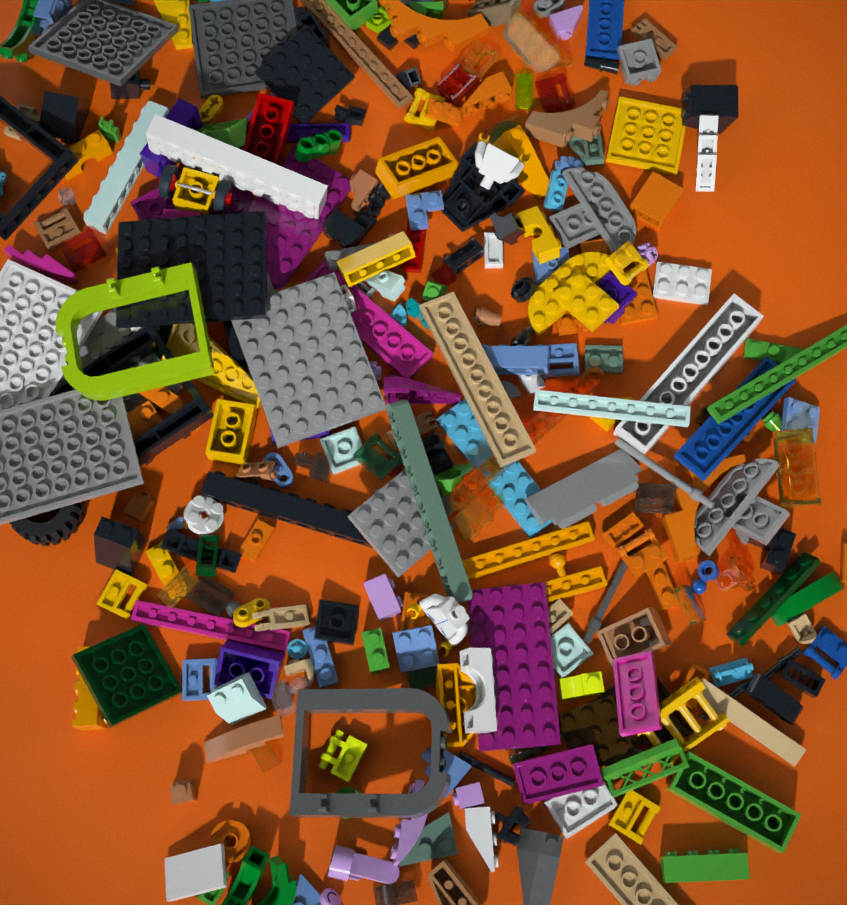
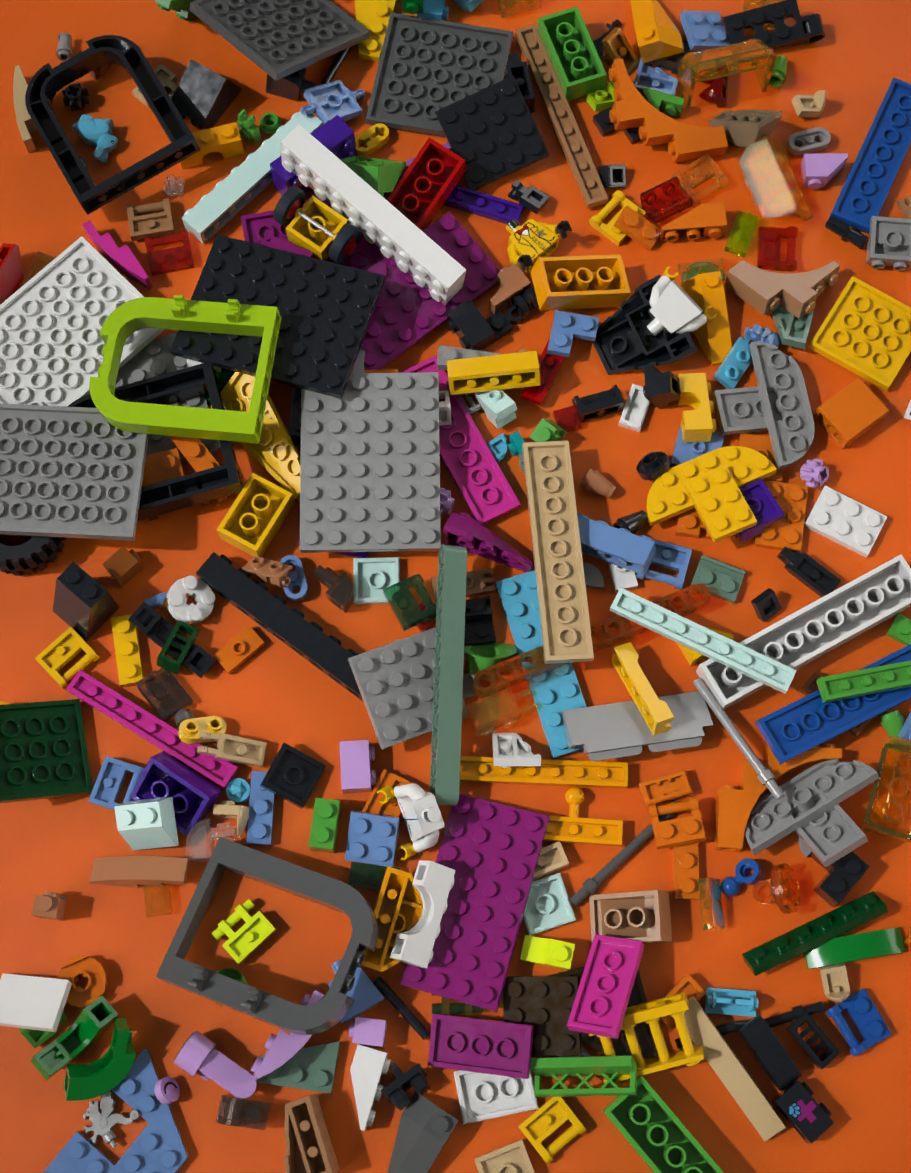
camera: 20 degrees right, 0 degrees up
clear yellow plate [157,566,200,609] -> none
green piece [294,130,343,162] -> none
yellow plate [604,240,649,286] -> none
clear smoke plate [634,483,677,514] -> none
none -> bright green plate [260,112,281,134]
none -> medium blue plate [301,79,365,124]
none -> black bar [321,46,353,85]
none -> white wing [492,733,541,768]
none -> yellow torso [506,219,572,273]
none -> yellow piece [611,642,674,736]
none -> black plate [751,588,782,622]
none -> black brick [771,1081,834,1144]
none -> black hinge [777,546,840,597]

